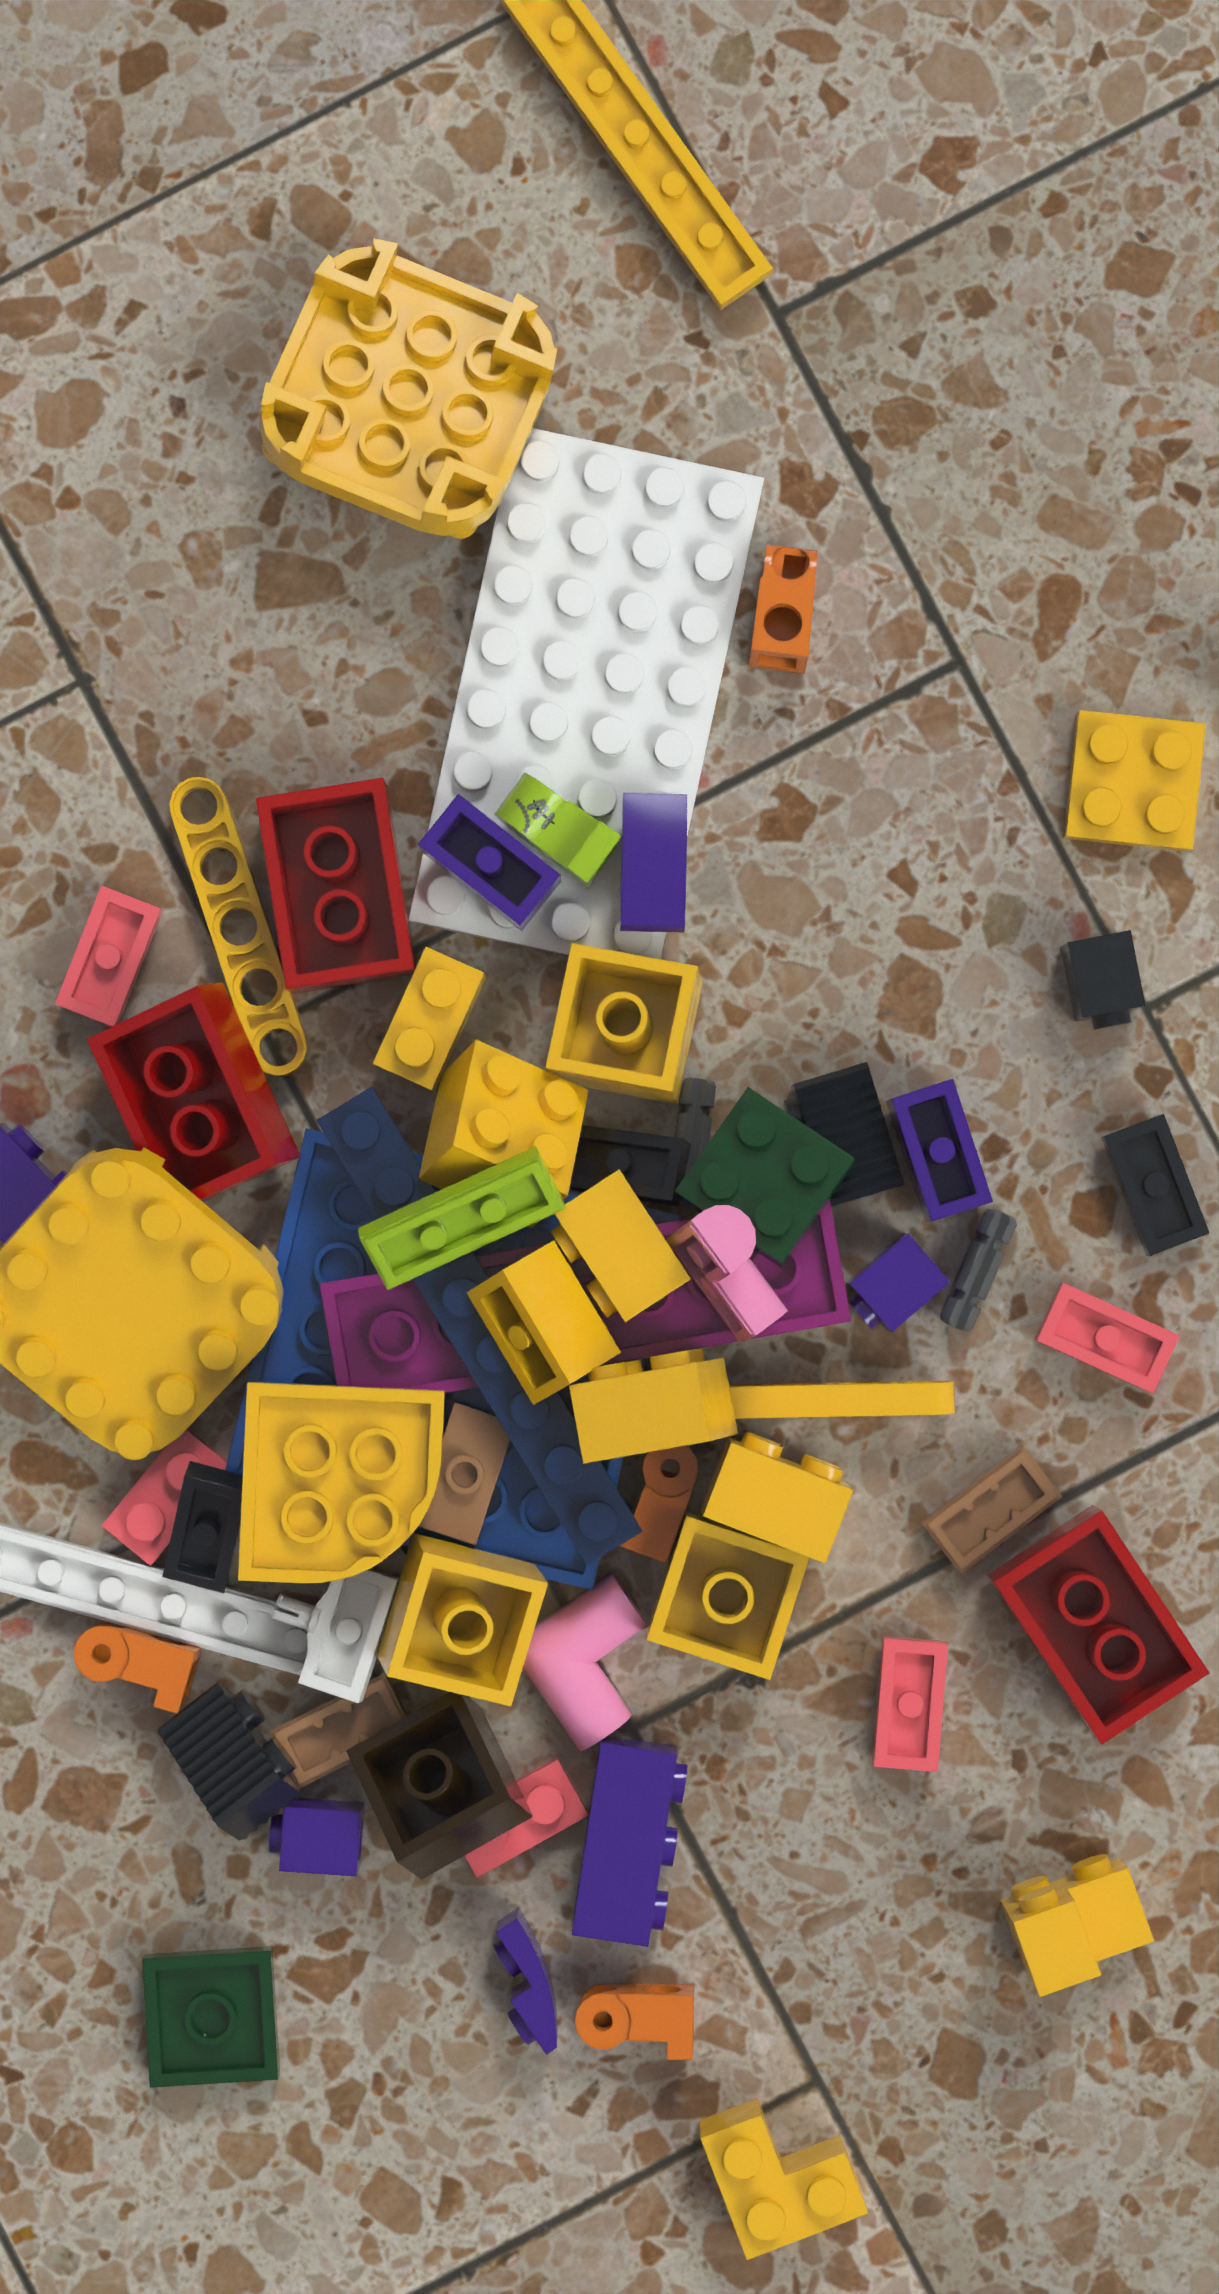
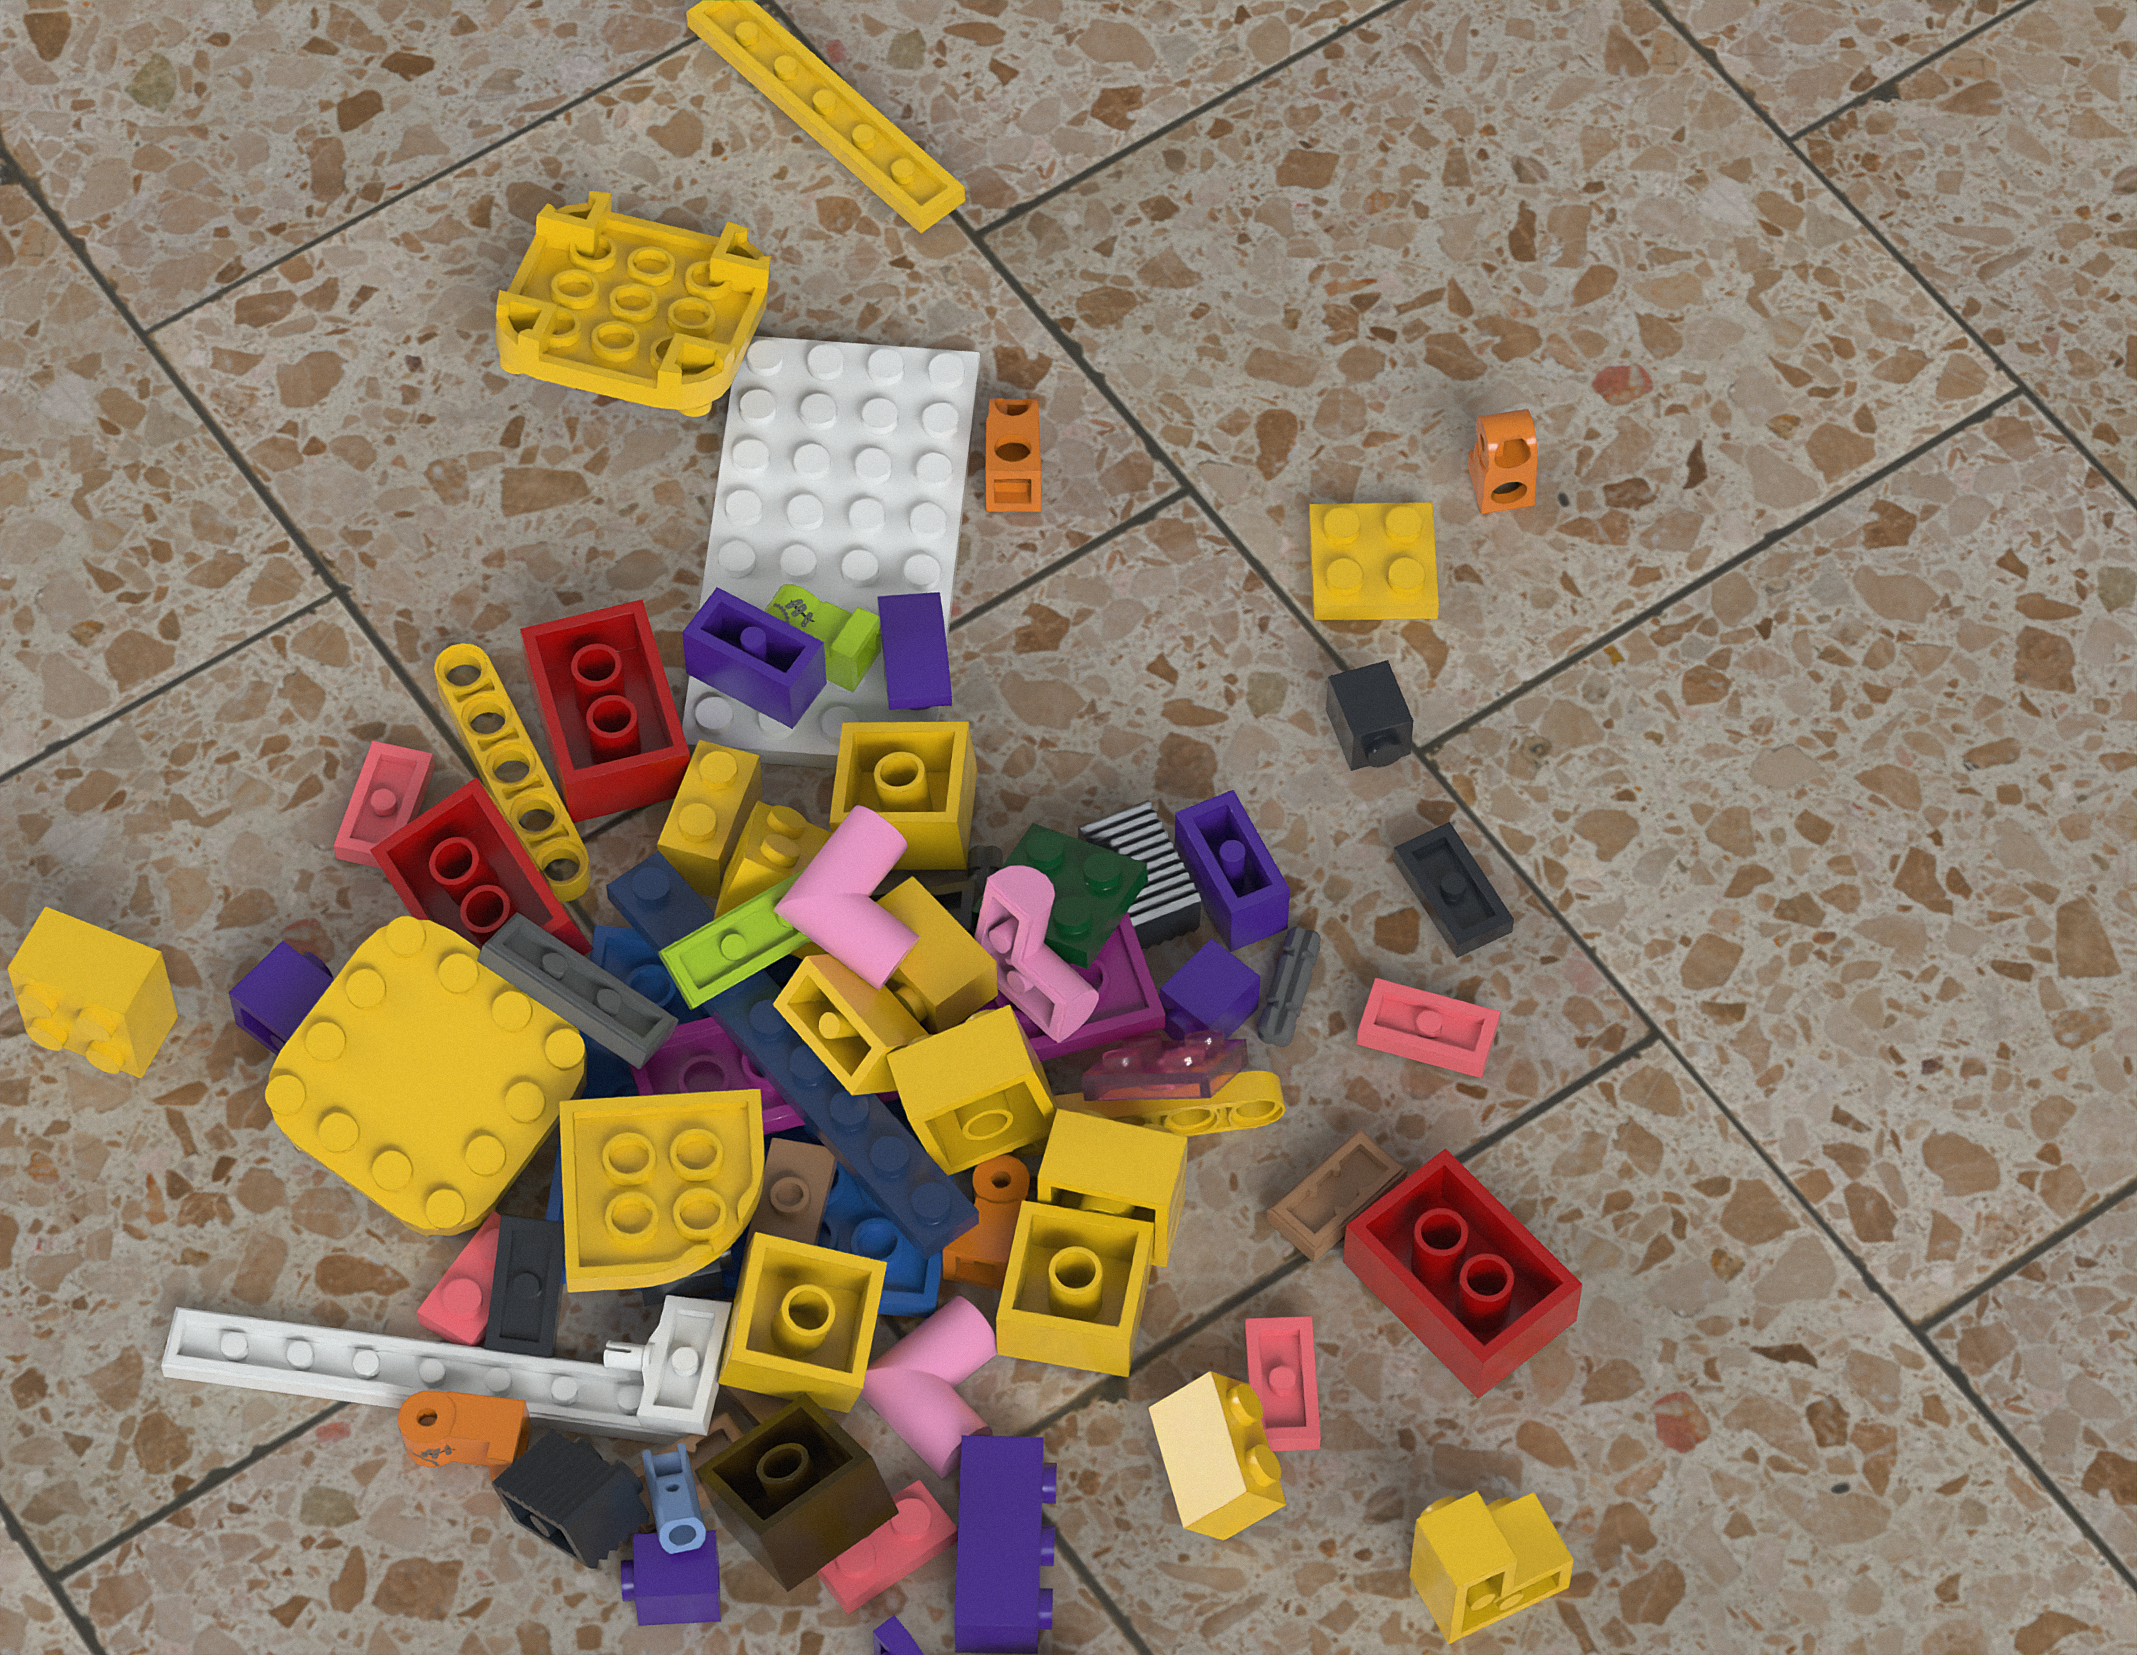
camera: 10 degrees left, 30 degrees down
none -> dark grey tile [477,912,679,1070]
none -> medium blue bar [642,1443,706,1554]
none -> bright pink brick [774,805,920,991]
none -> clear pink plate [1081,1030,1249,1101]
none -> yellow brick [1148,1371,1287,1541]

